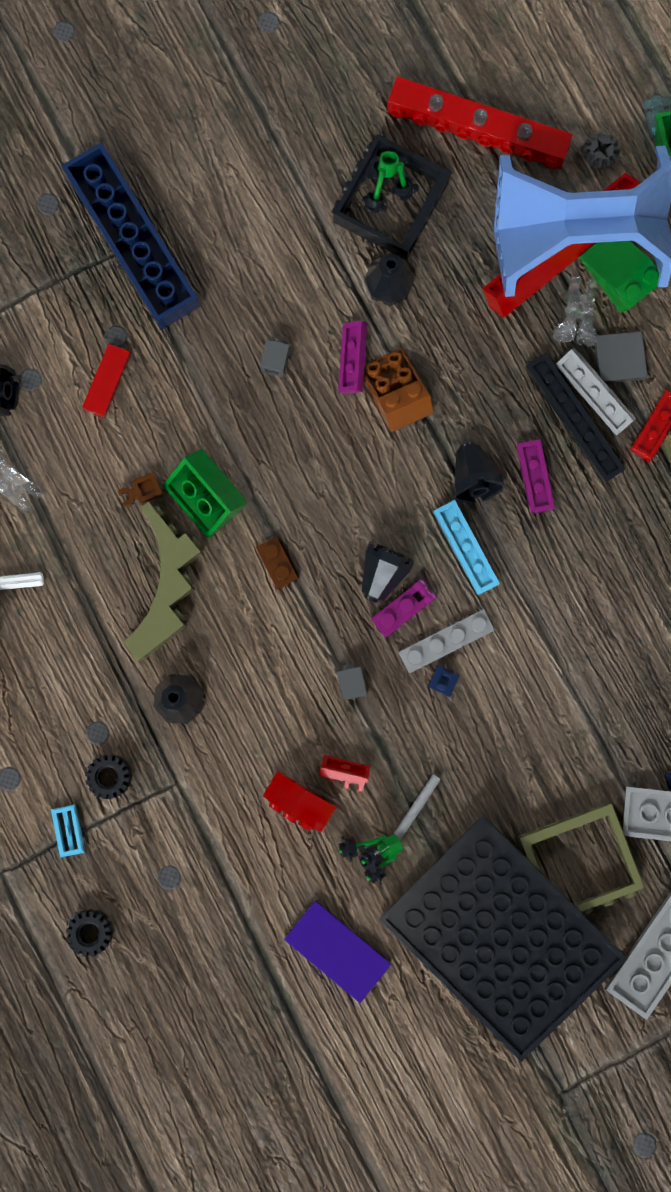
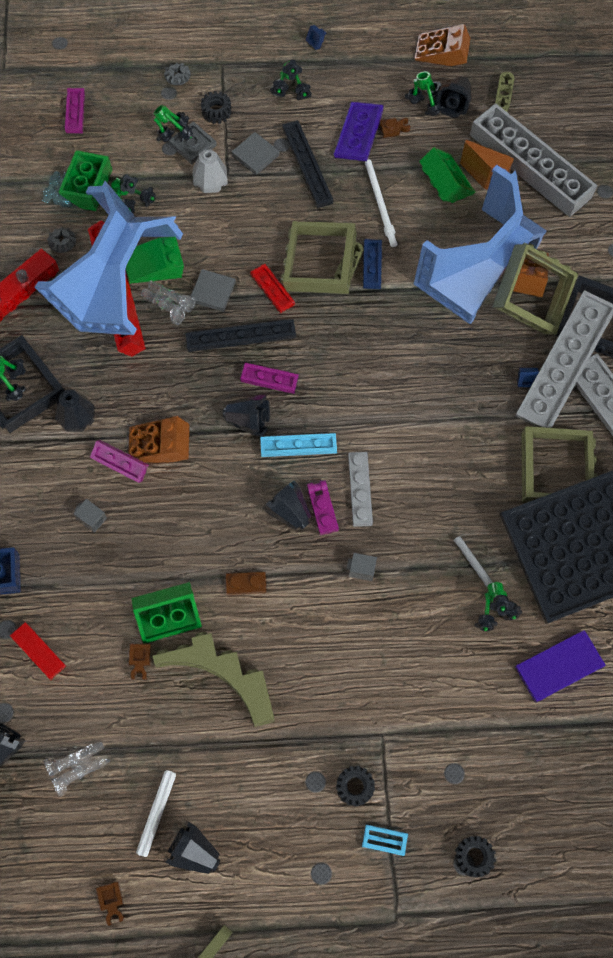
camera: 70 degrees left, 15 degrees down
black cone [154,674,204,724] -> none
red brick [263,771,336,832] -> none
red plate [319,755,371,792] -> none
dark blue tile [428,665,460,697] -> none
light grey plate [555,348,636,436] -> none

